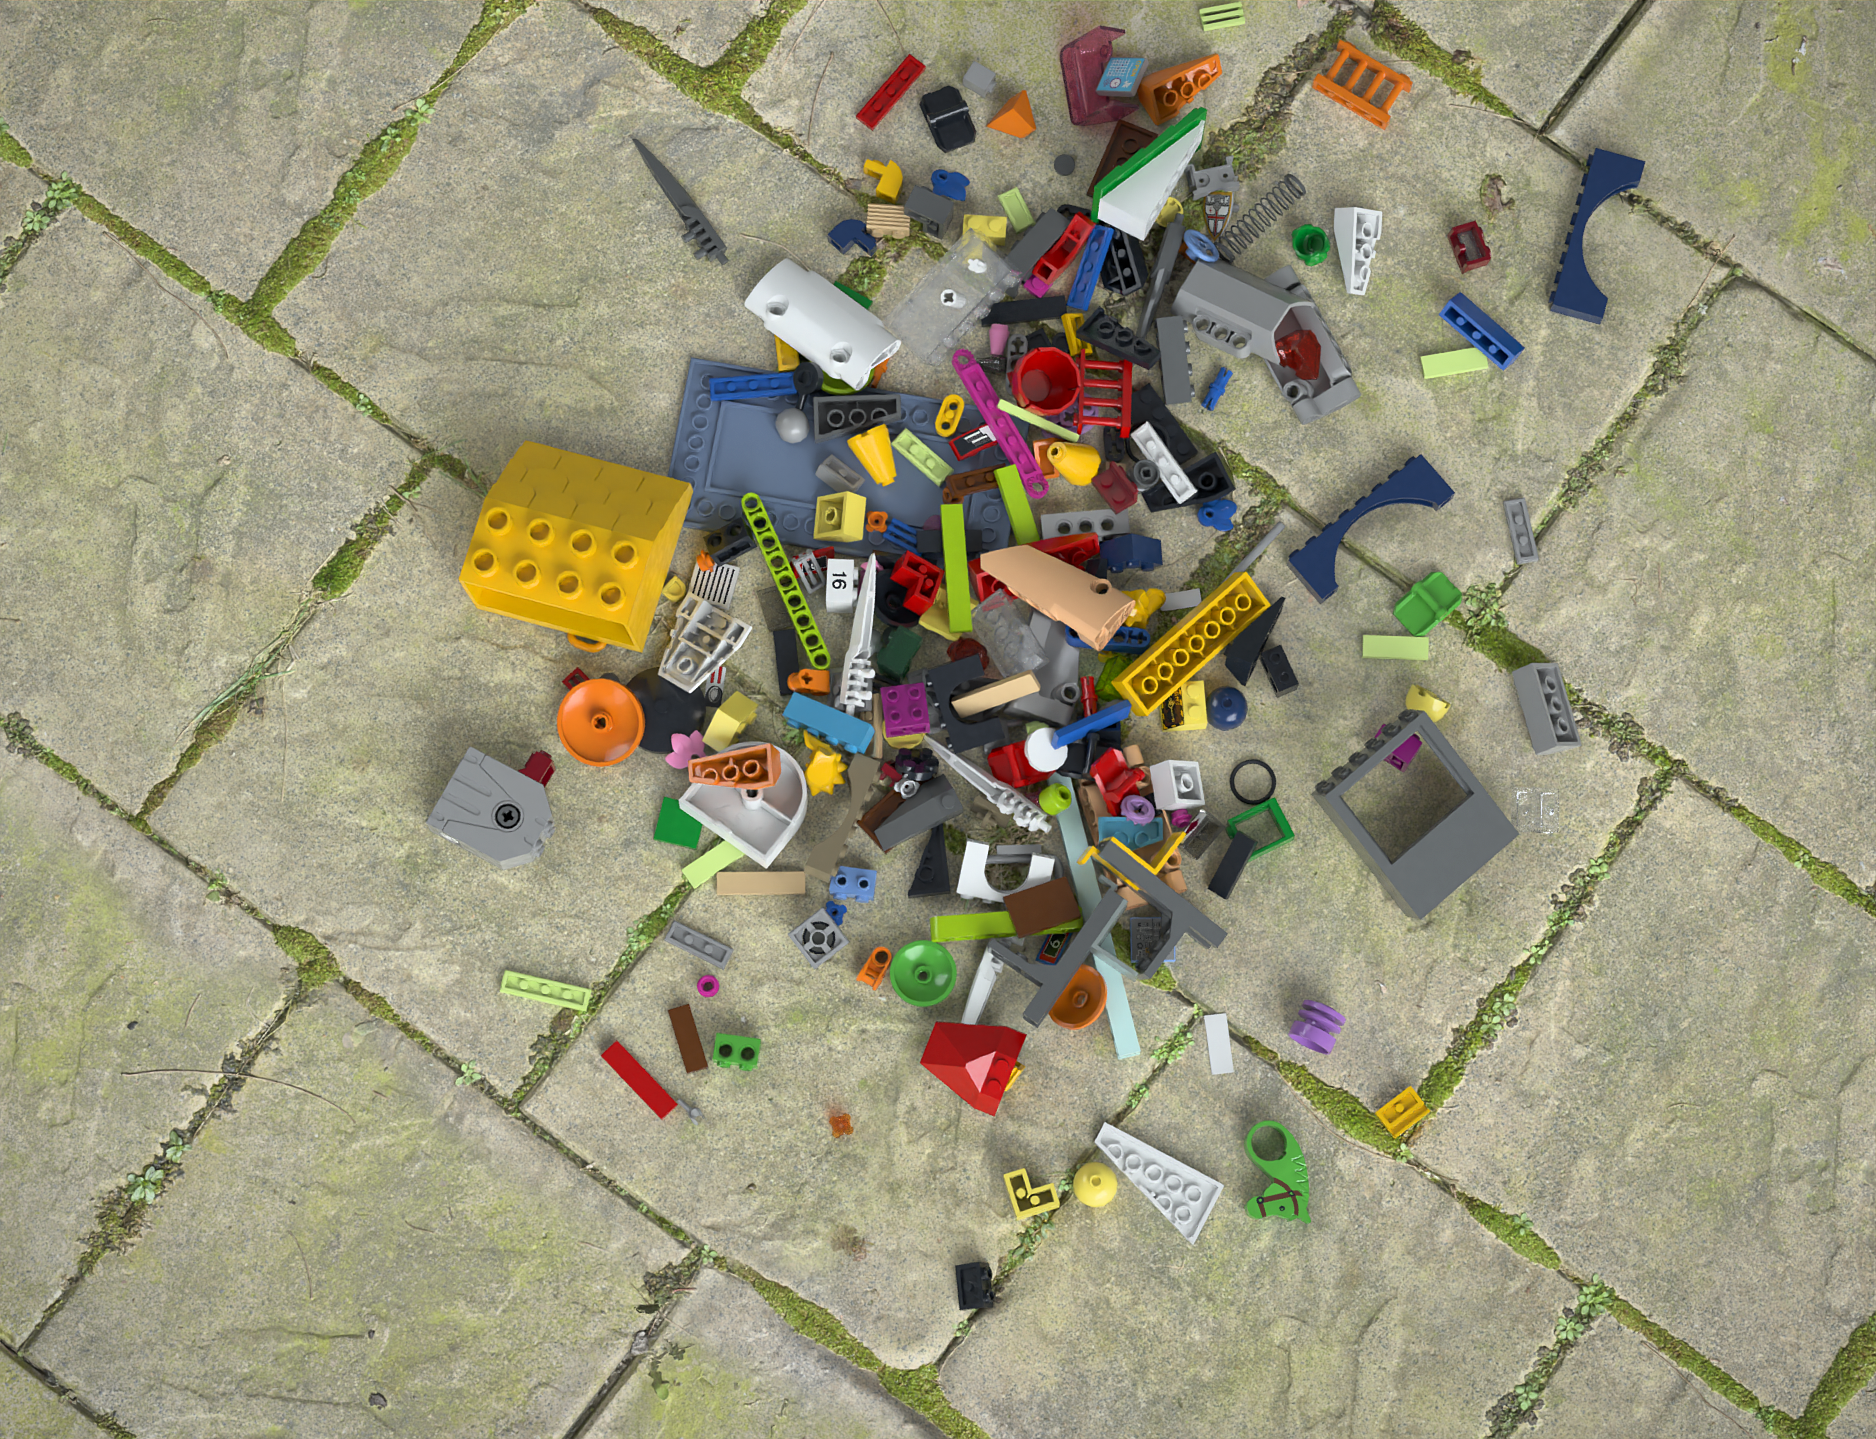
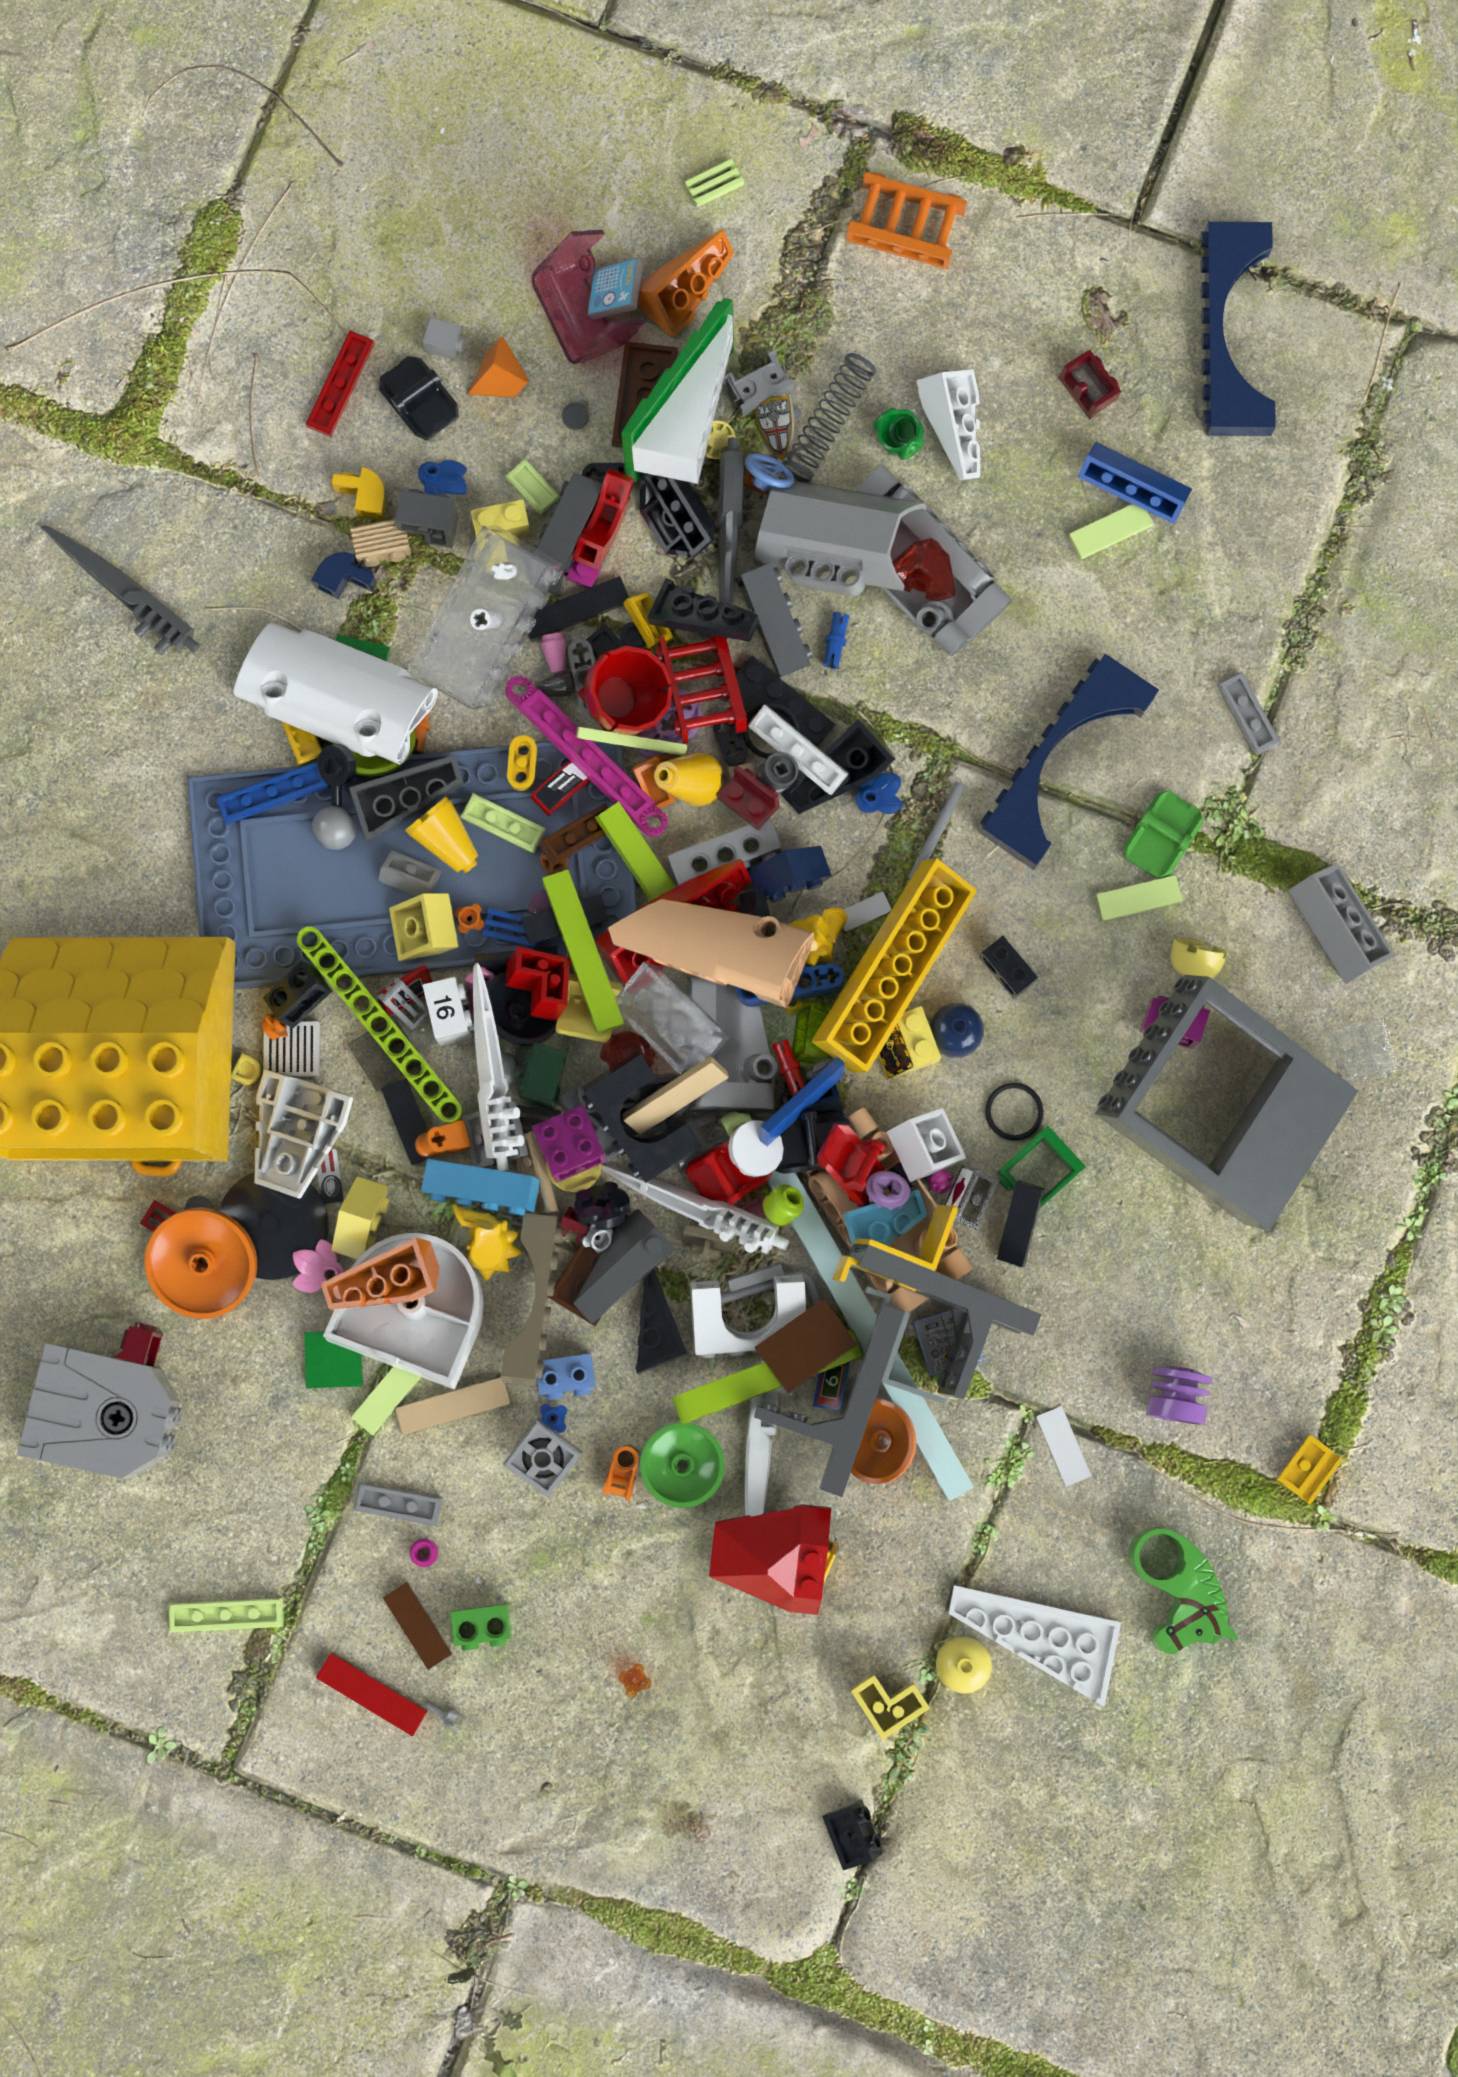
camera: 15 degrees left, 5 degrees up
blue tile [1066,225,1114,311] -> none
black wedge [1224,597,1286,686] -> none

